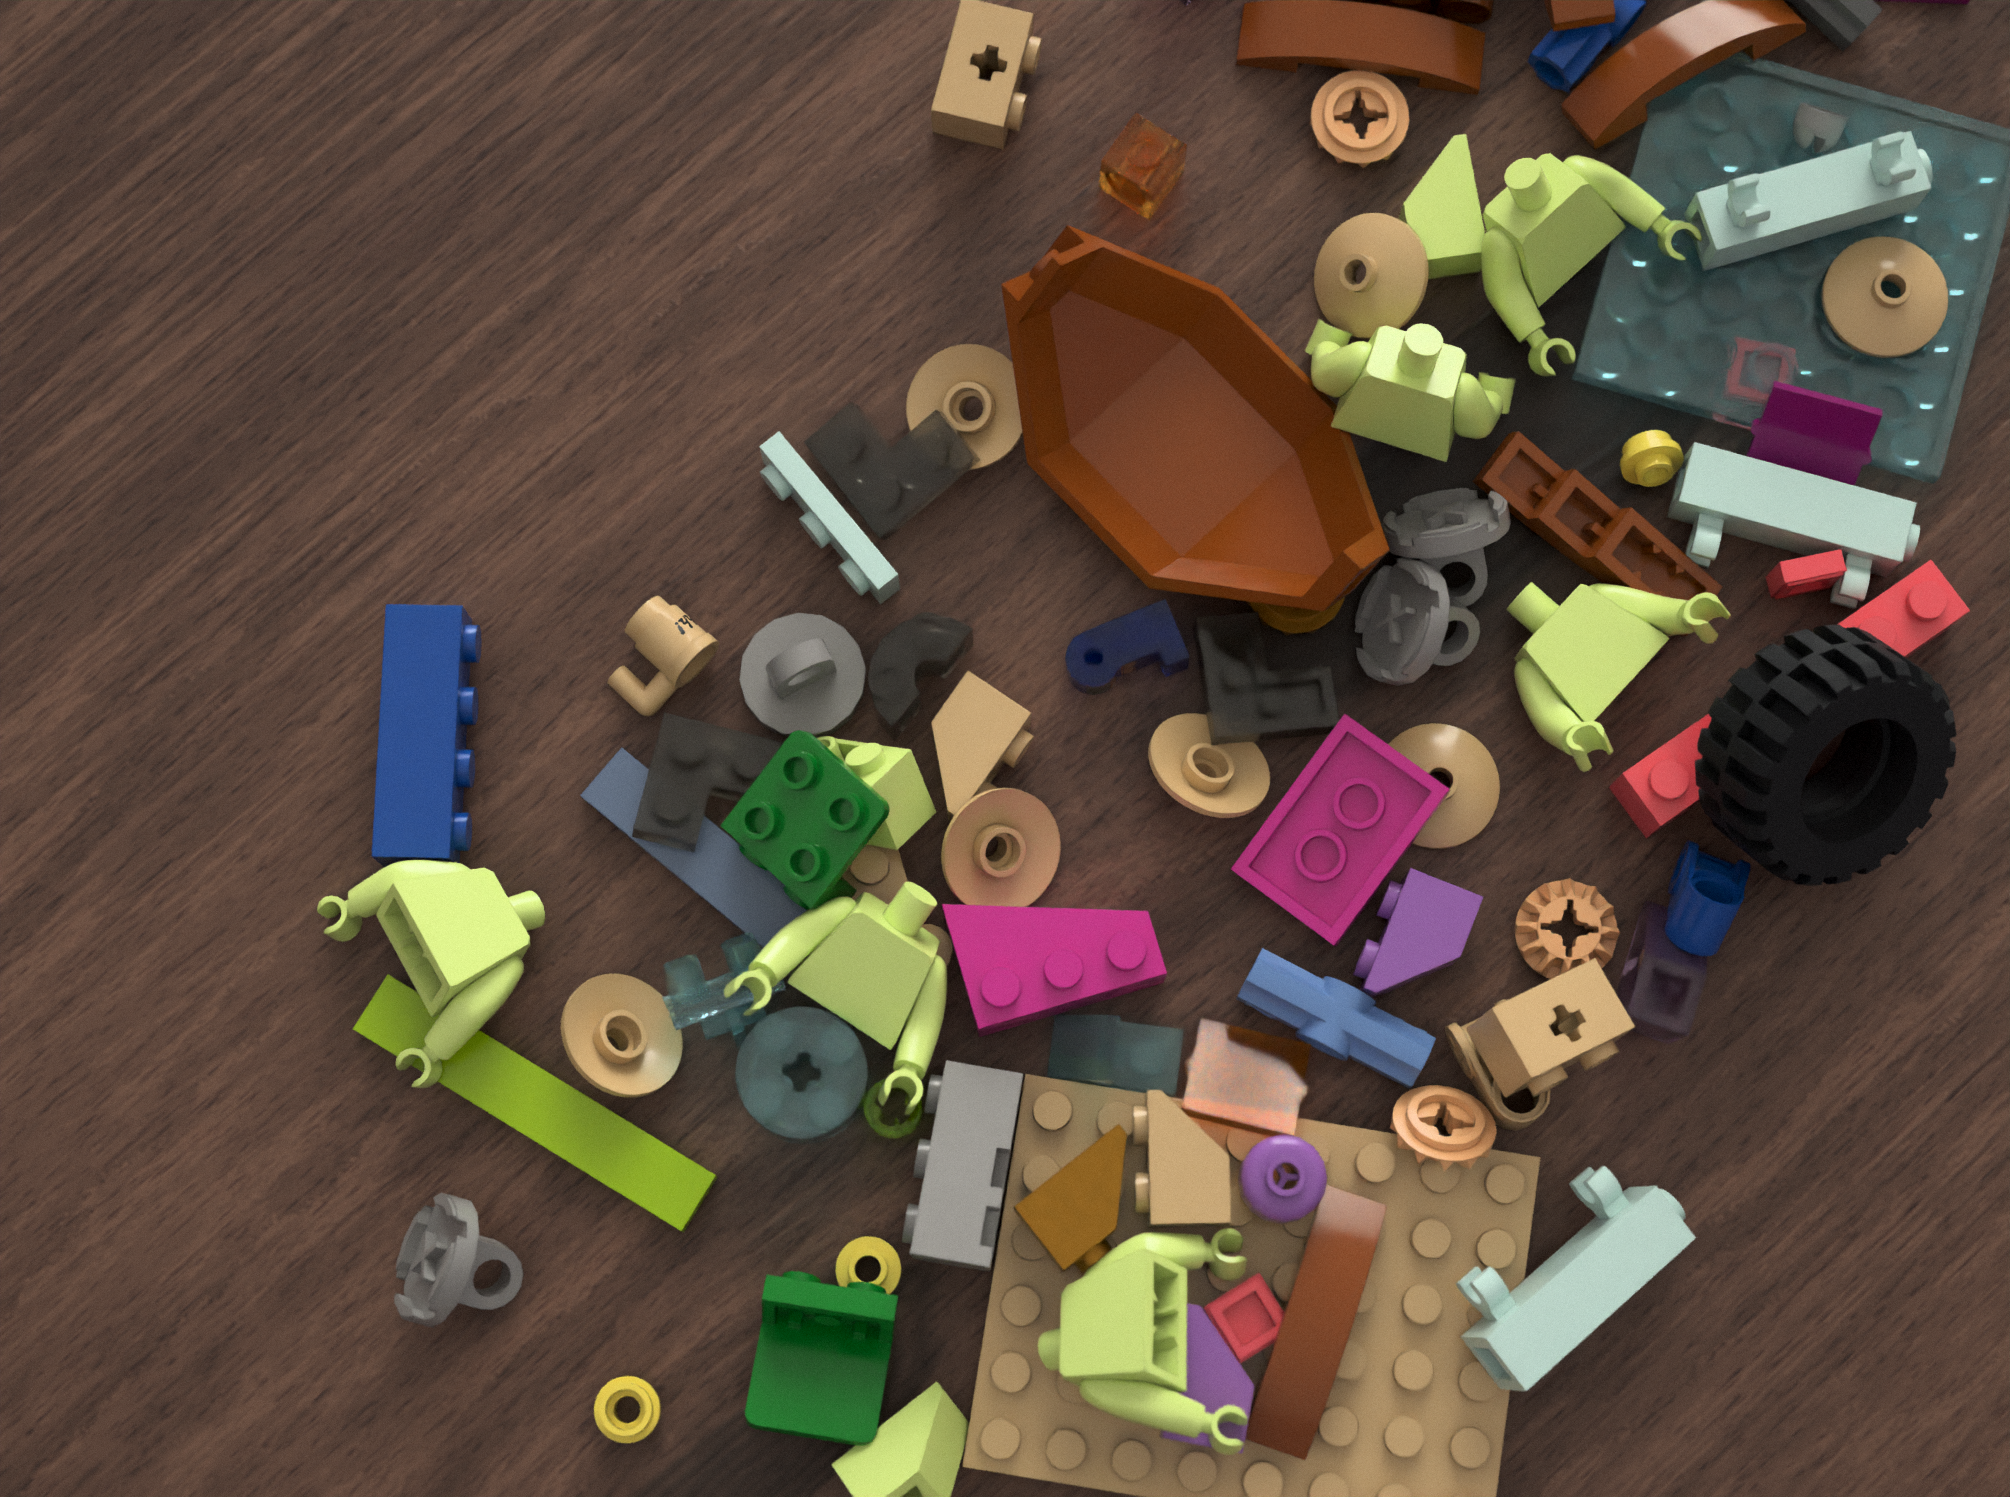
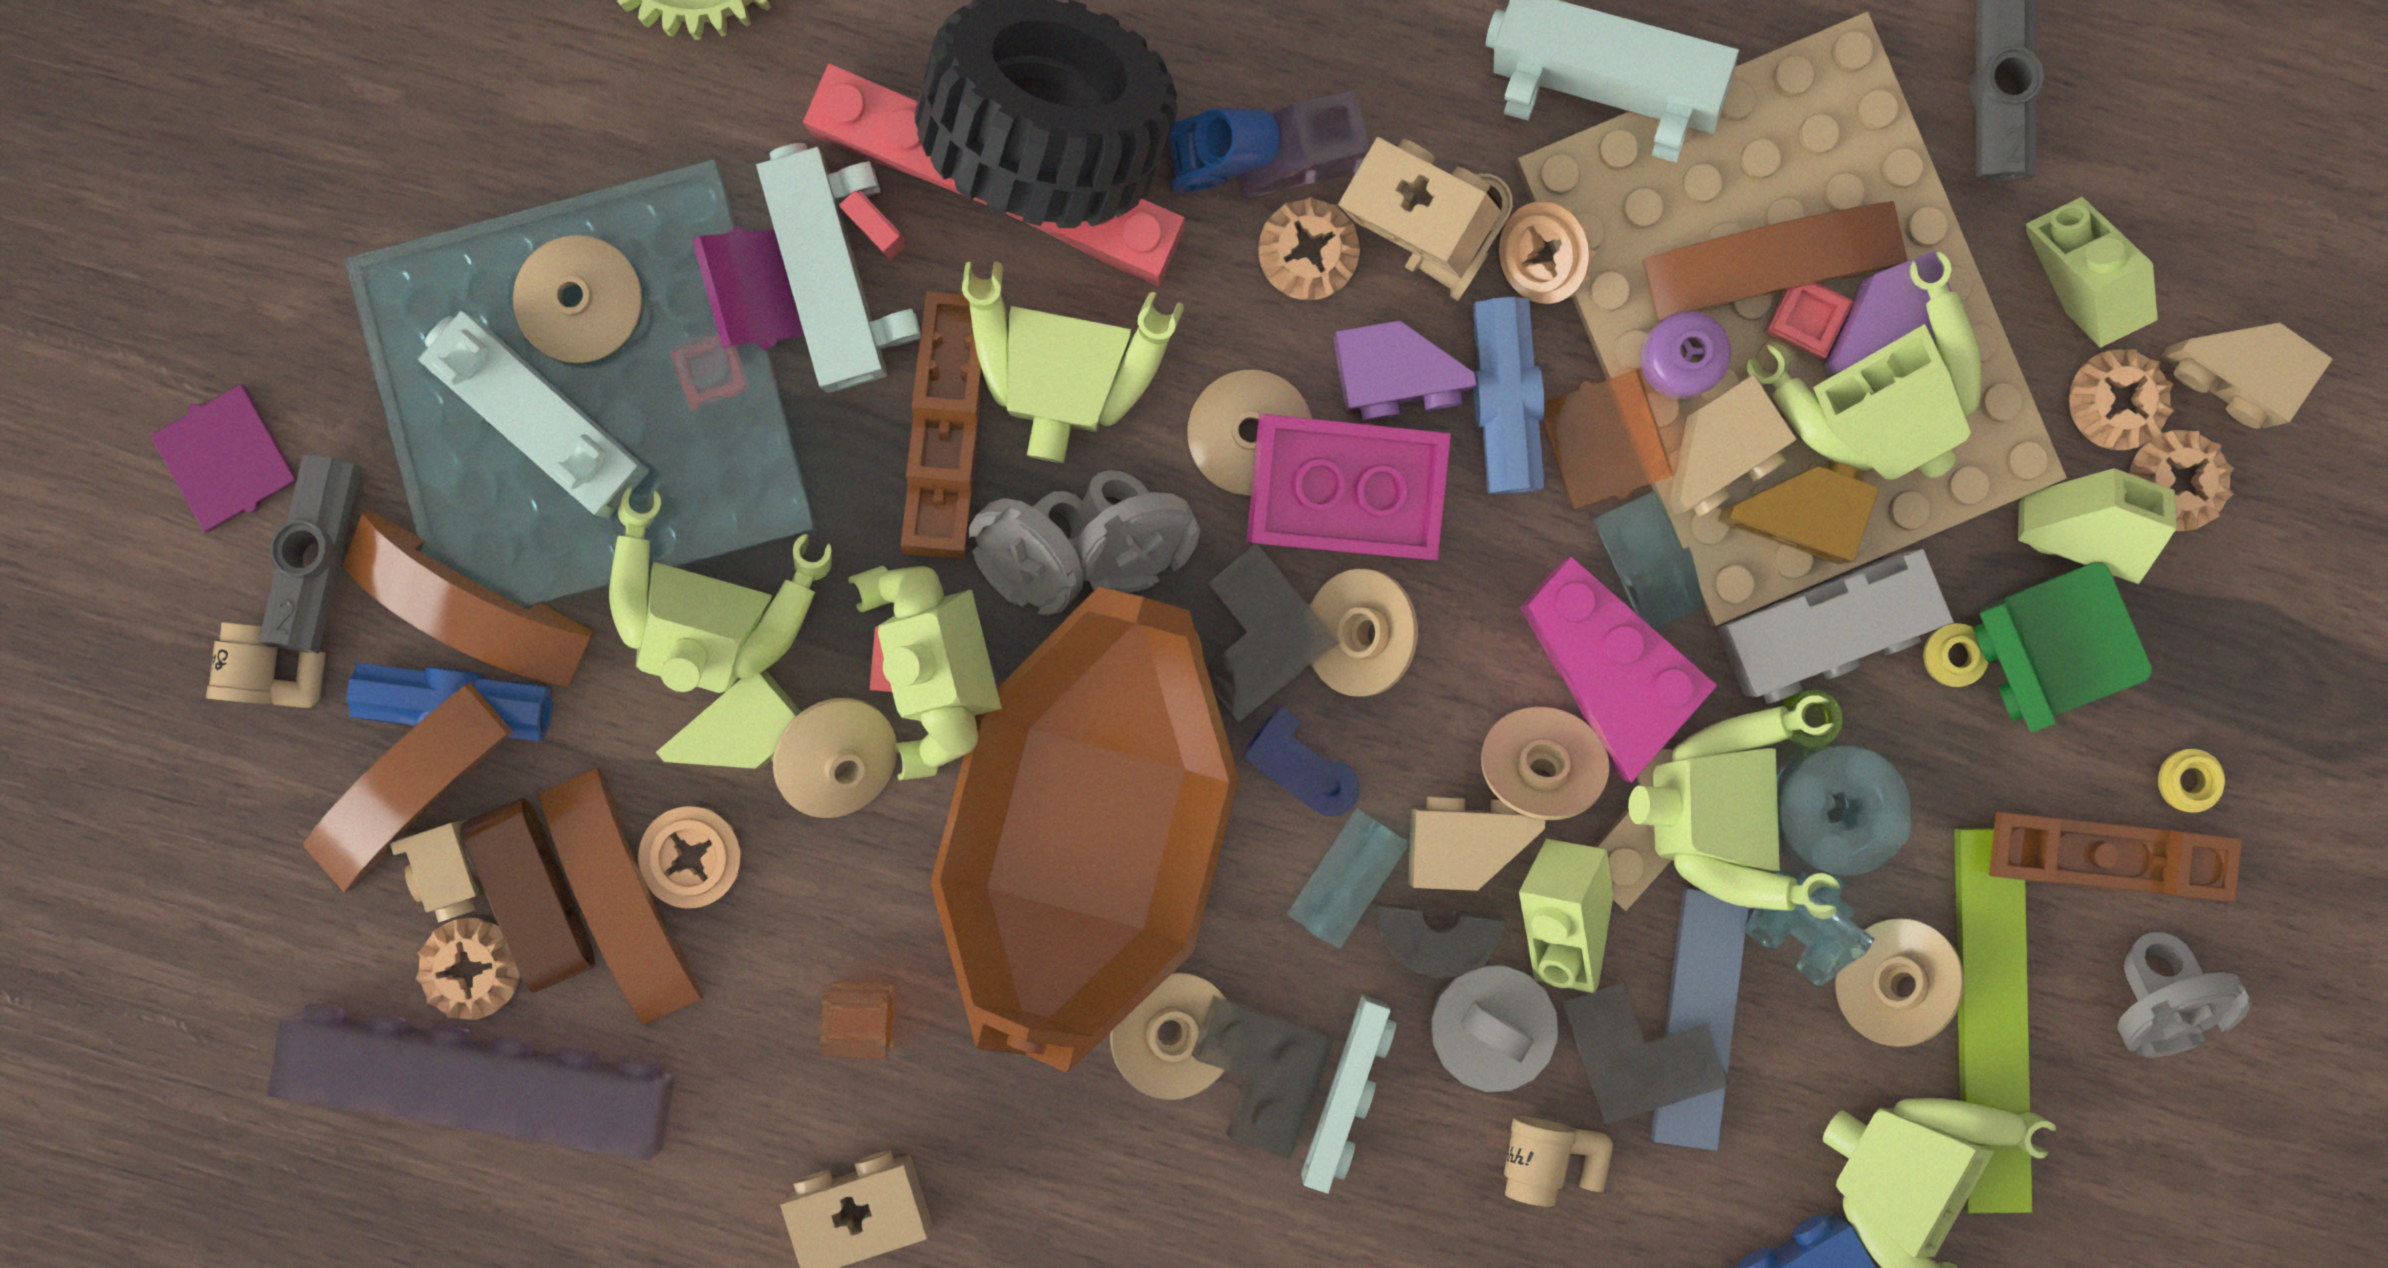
camera: 125 degrees left, 10 degrees up
green bracket [720,730,889,910] -> none
light yellow plate [1620,430,1684,487] -> none
light grey hinge [1793,102,1848,153] -> none
none -> clear light blue hinge [1287,808,1410,949]
none -> dark orange slope [1989,811,2242,902]

